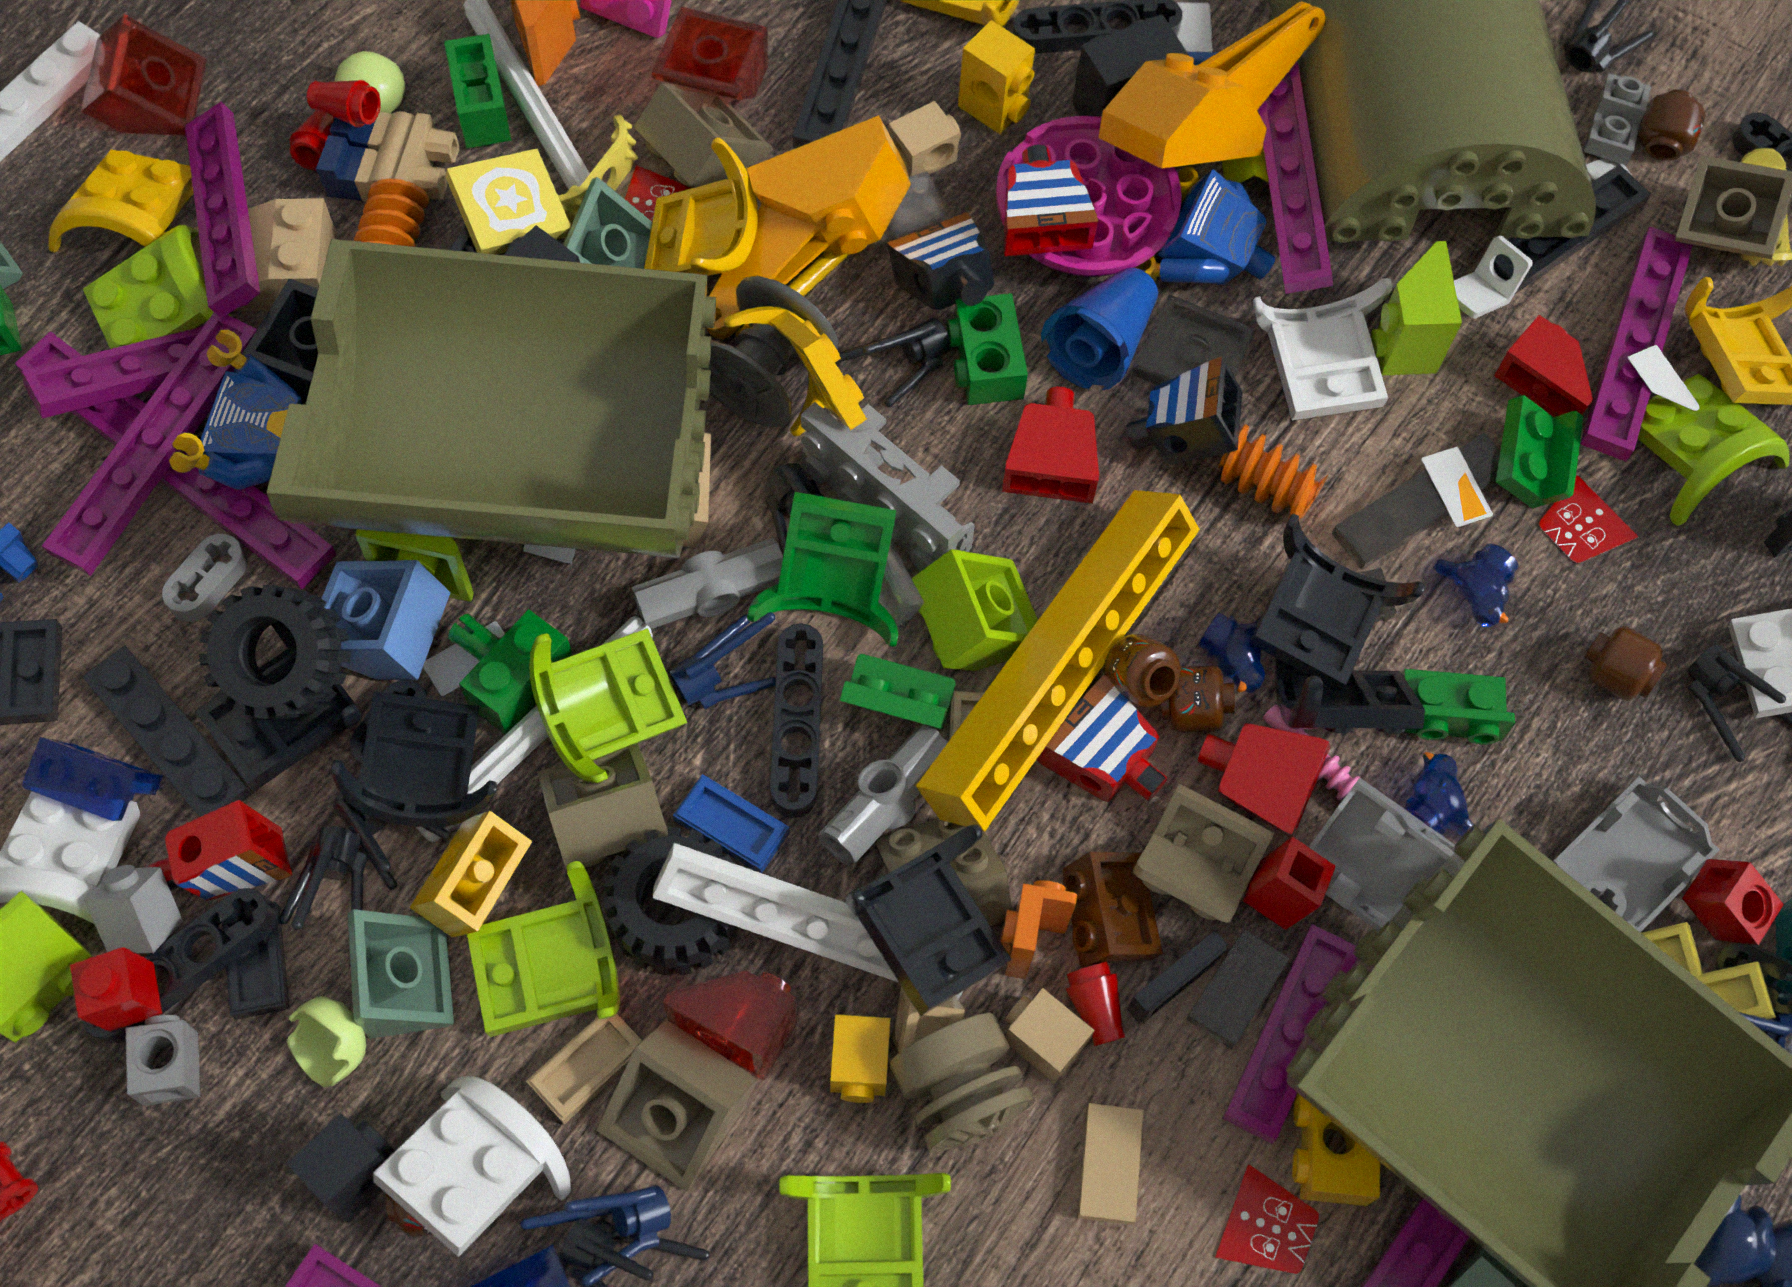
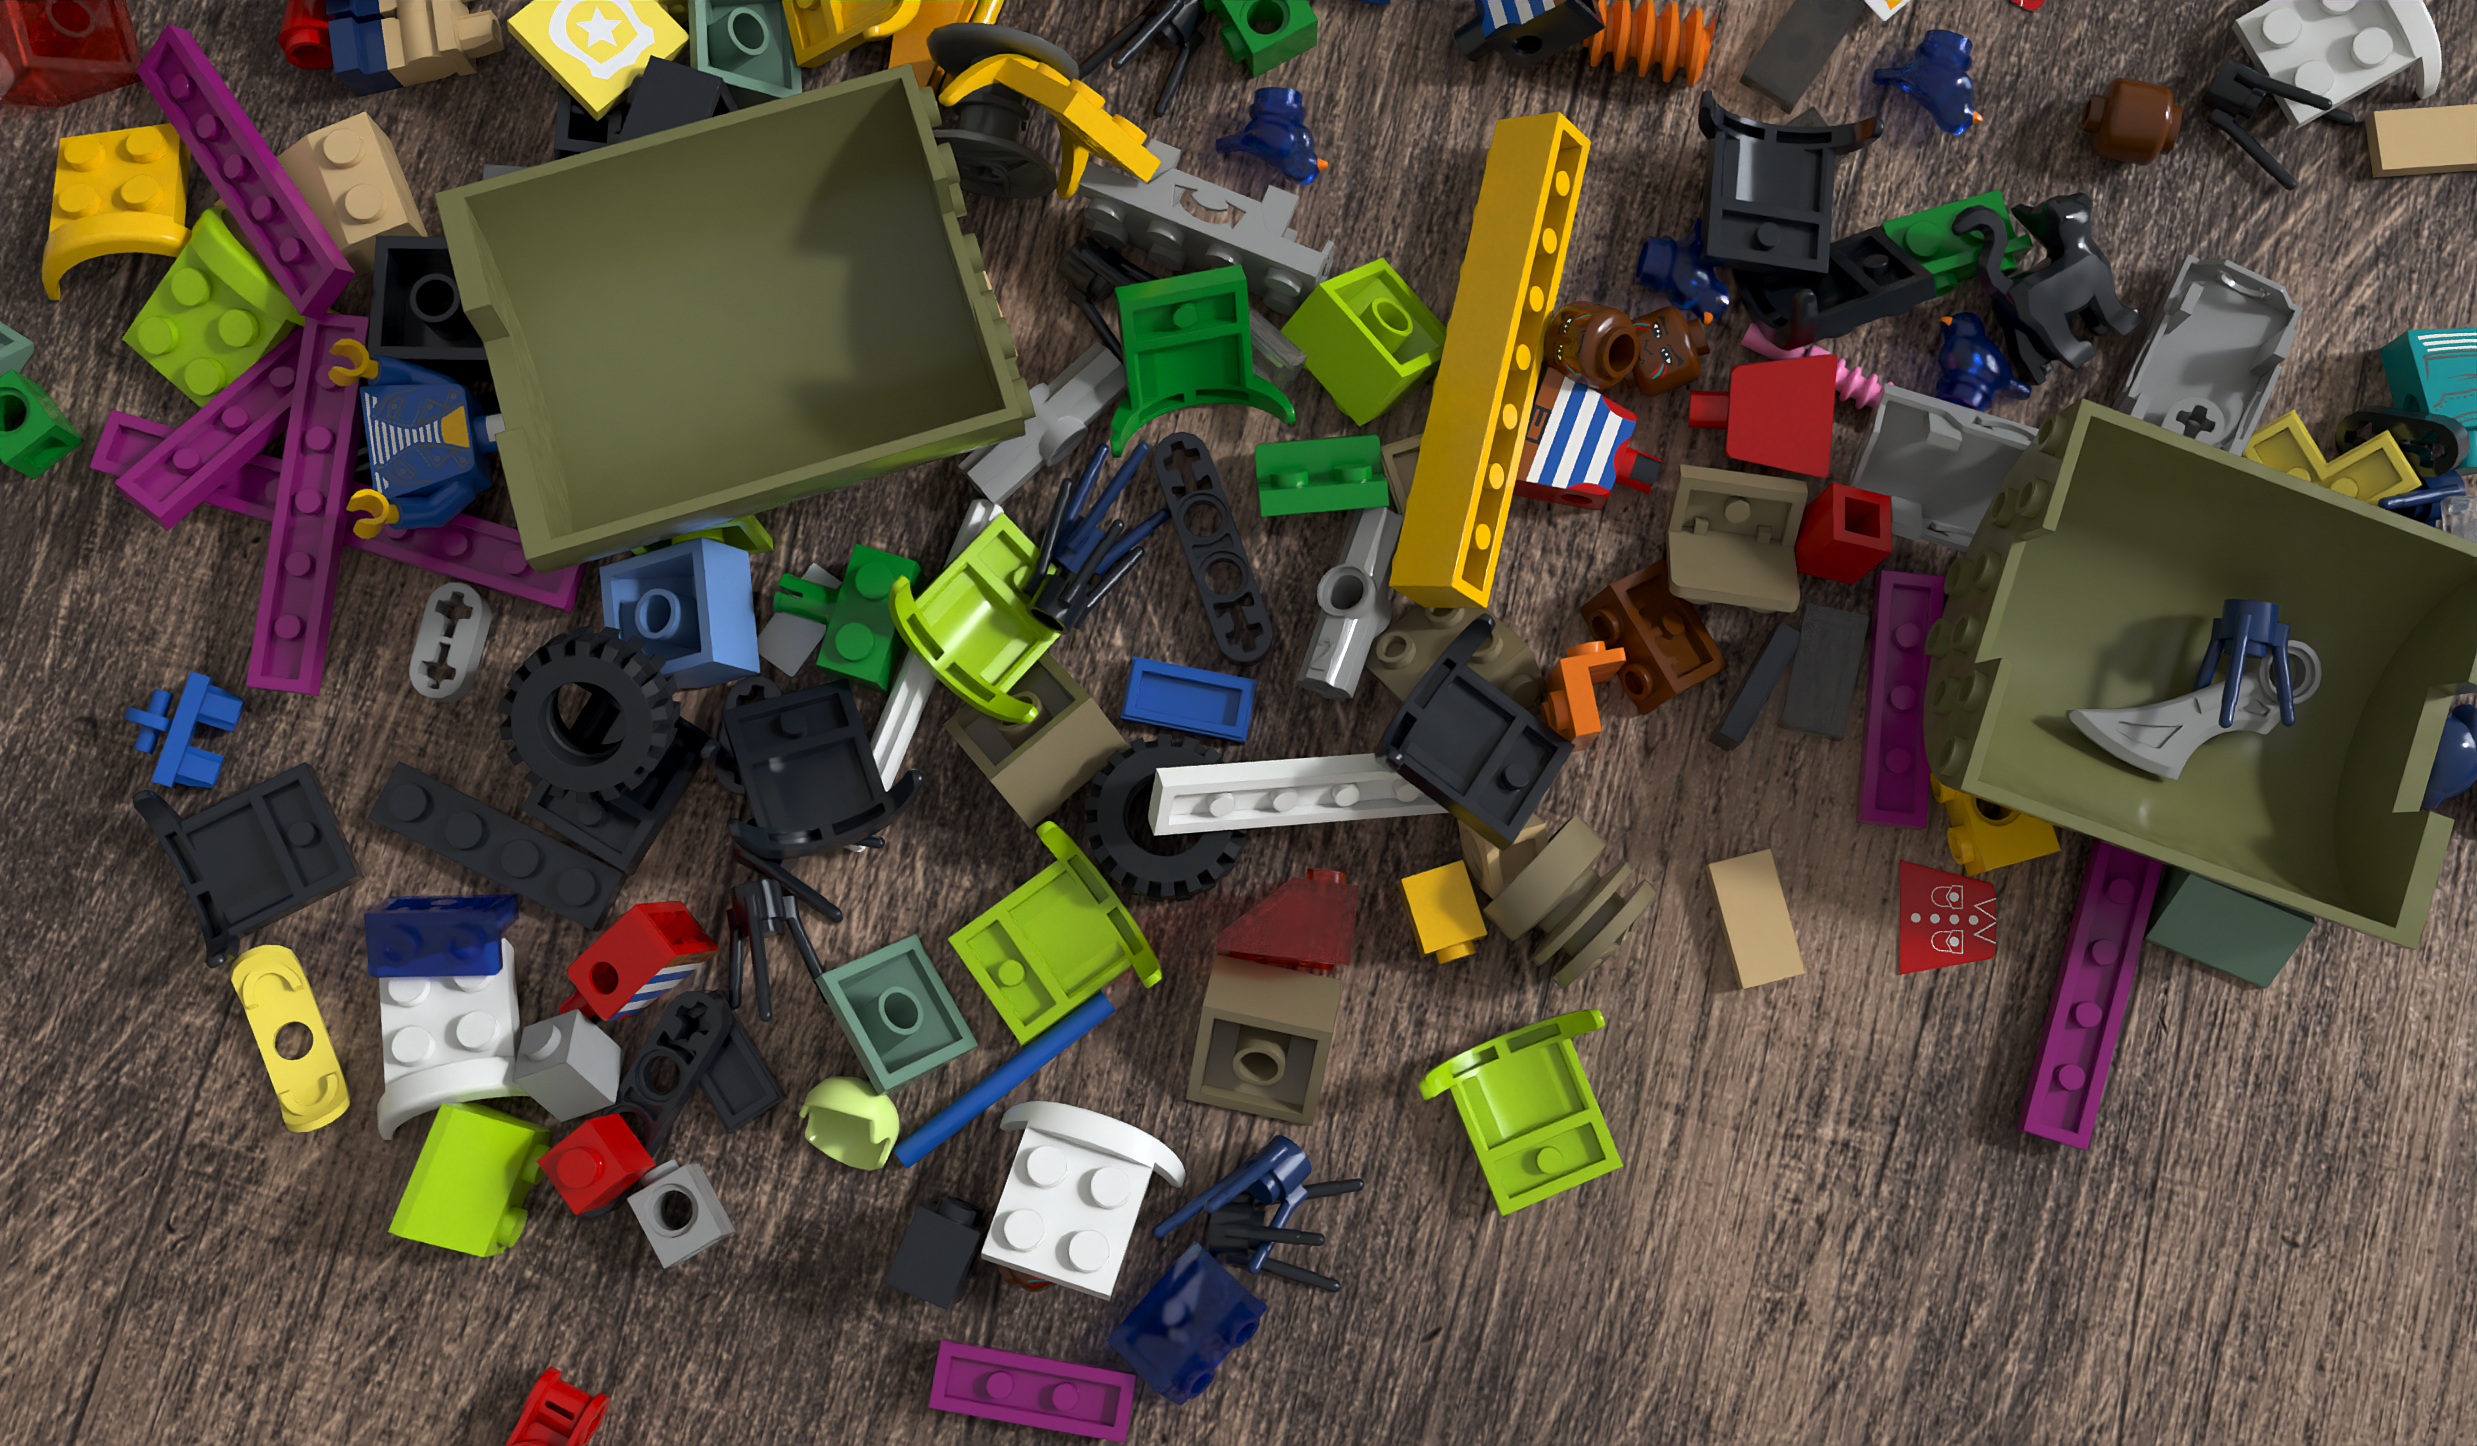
camera: 15 degrees left, 15 degrees up
orange piece [354,178,430,247] -> none
yellow brick [409,811,532,937] -> none
tan tile [526,1014,642,1125] -> none
red torso [1002,386,1099,504] -> none
tan brick [1004,988,1094,1084] -> none
red cone [1065,962,1126,1046] -> none
red brick [1682,859,1784,945] -> none
none -> blue bar [893,990,1116,1169]
none -> black plant [1022,478,1145,635]
none -> clear blue animal [1215,87,1328,186]
none -> black animal [1951,192,2145,386]
none -> light grey piece [2066,640,2322,780]
none -> dark blue plant [2191,599,2295,729]

